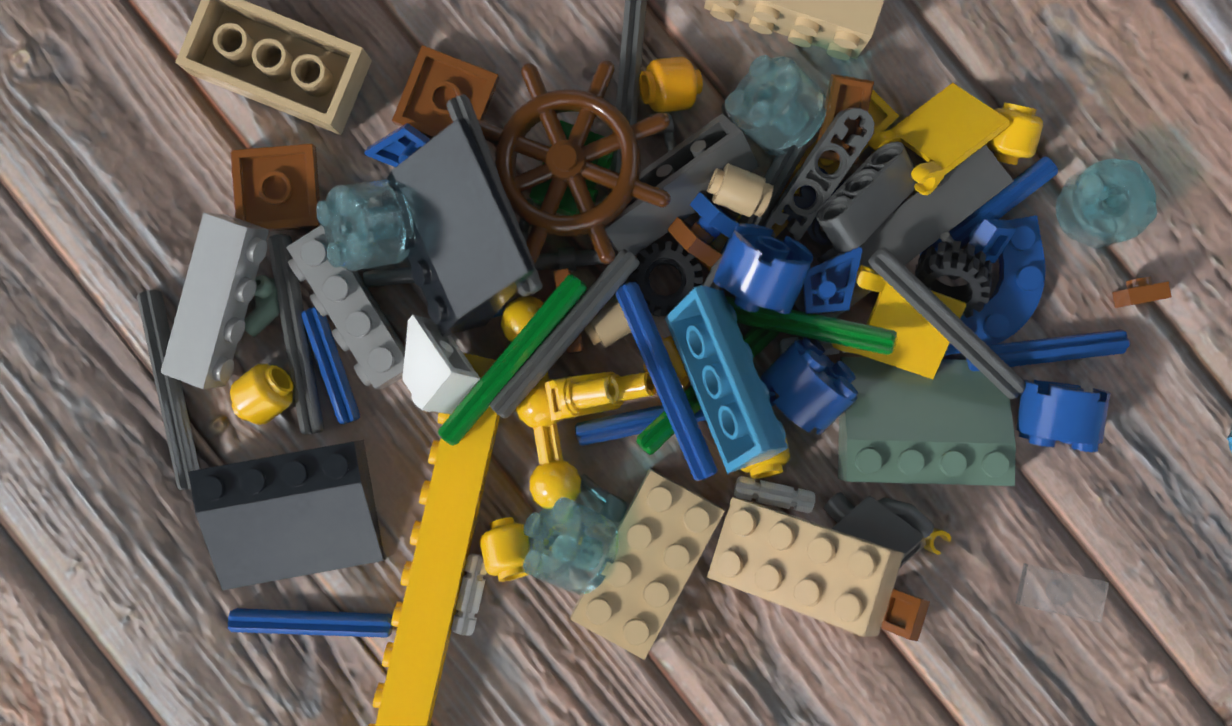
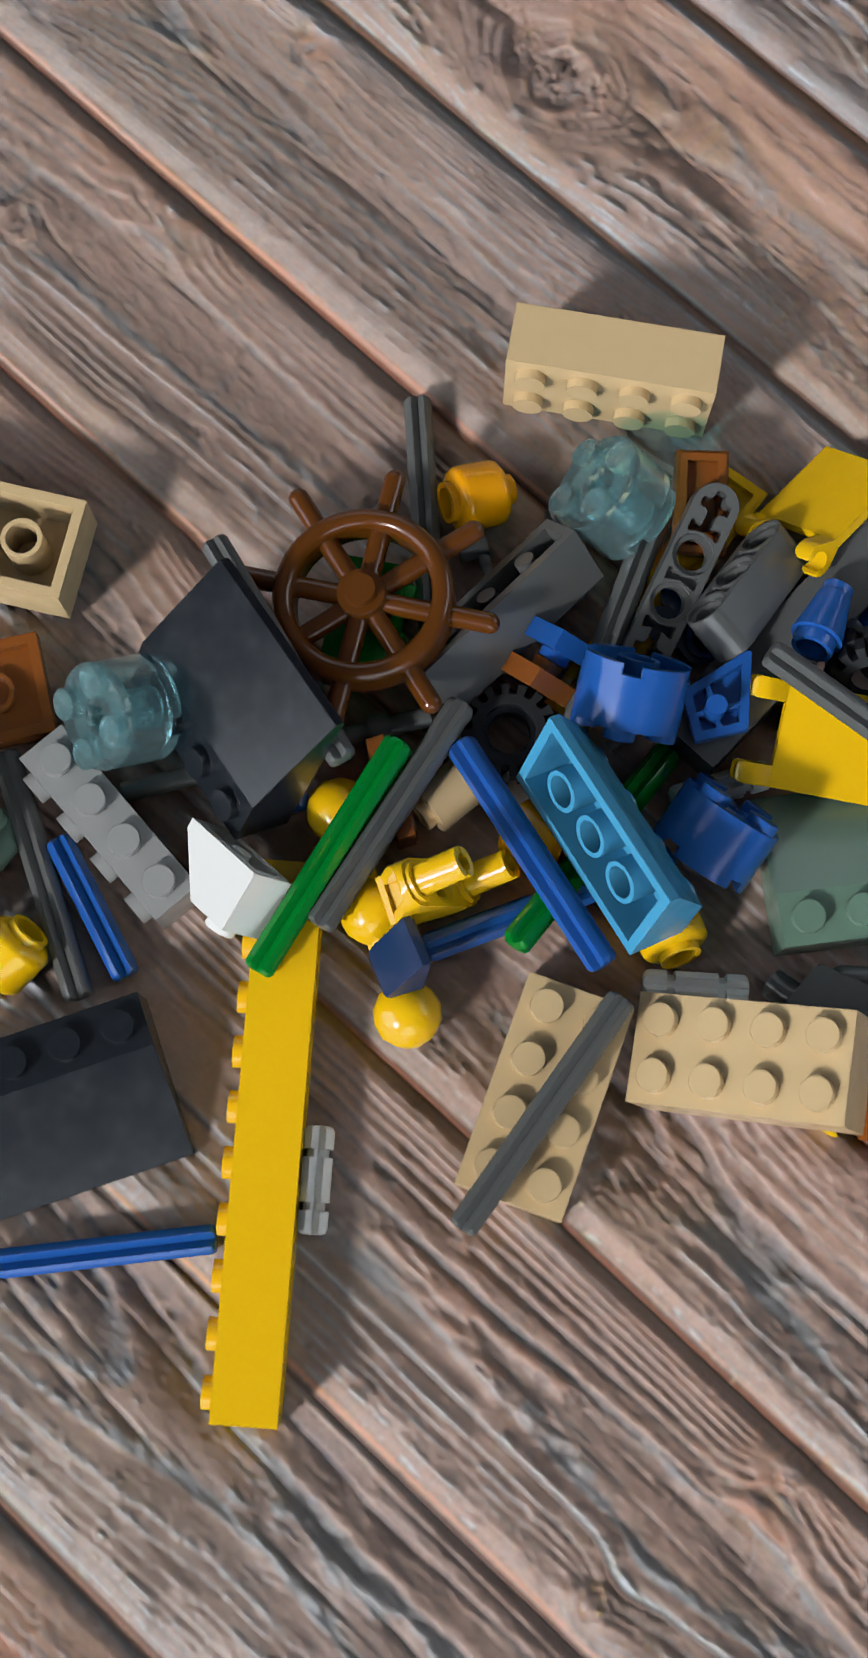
camera: 10 degrees left, 10 degrees down
blue piece [364,123,431,167] -> none
dark orange plate [392,45,500,139] -> none
yellow head [479,517,537,582] -> none
clear light blue brick [523,497,619,595] -> none
dark grey hand [580,474,627,522] -> none
tan brick [707,163,774,217] -> none
green axle [725,296,897,355] -> none
none -> dark blue slope [369,916,432,998]
none -> dark grey axle [451,991,633,1236]
none -> blue cone [791,578,854,661]

